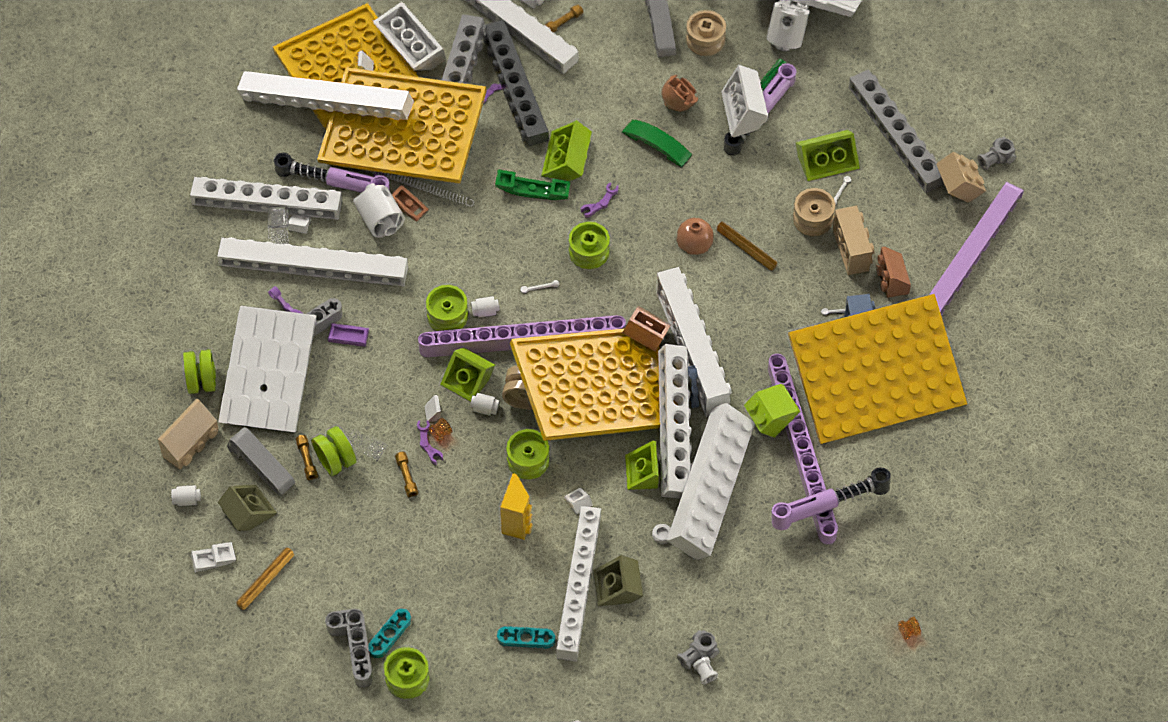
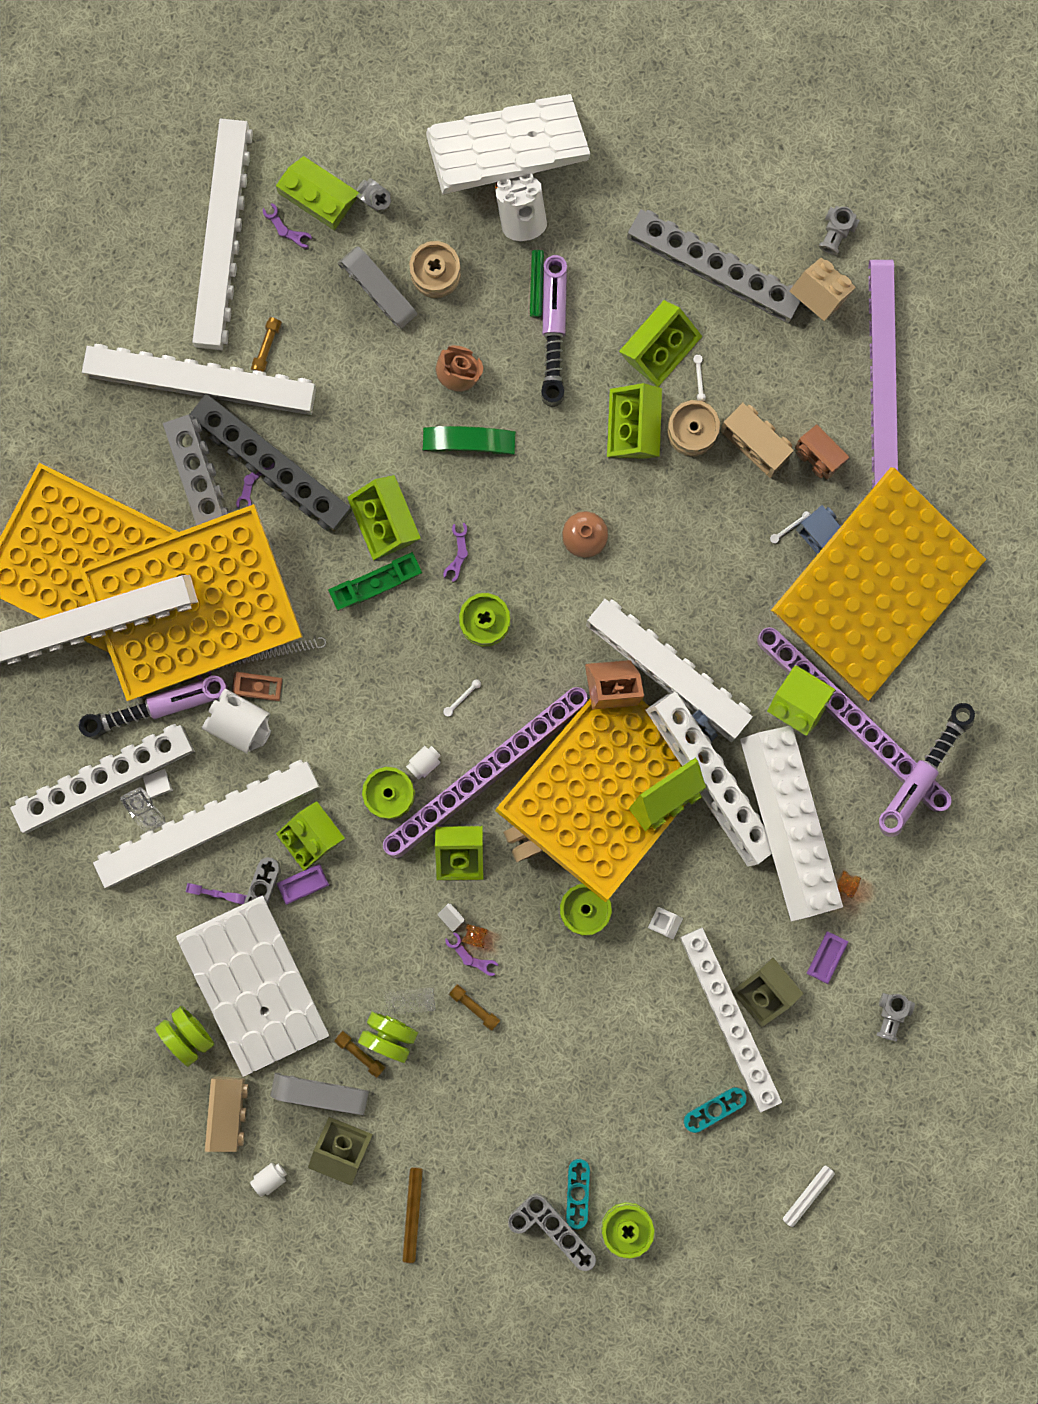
camera: 30 degrees left, 25 degrees up
white slope [191,542,236,572] -> none
white slope [358,51,374,71] -> none
white slope [373,2,446,70] -> none
white brick [470,393,500,416] -> none
yellow slope [500,473,533,540] -> none
lime slope [625,441,658,490] -> none
white tile [652,524,671,544] -> none
white bush [693,657,718,684] -> none
pearl gold axle [717,222,778,271] -> none
white slope [721,65,768,137] -> none
none -> lime slope [276,801,345,871]
none -> lime slope [607,383,662,459]
none -> lime slope [629,757,706,831]
none -> medium lavender tile [806,931,848,984]
none -> clear orange wheel [837,870,861,899]

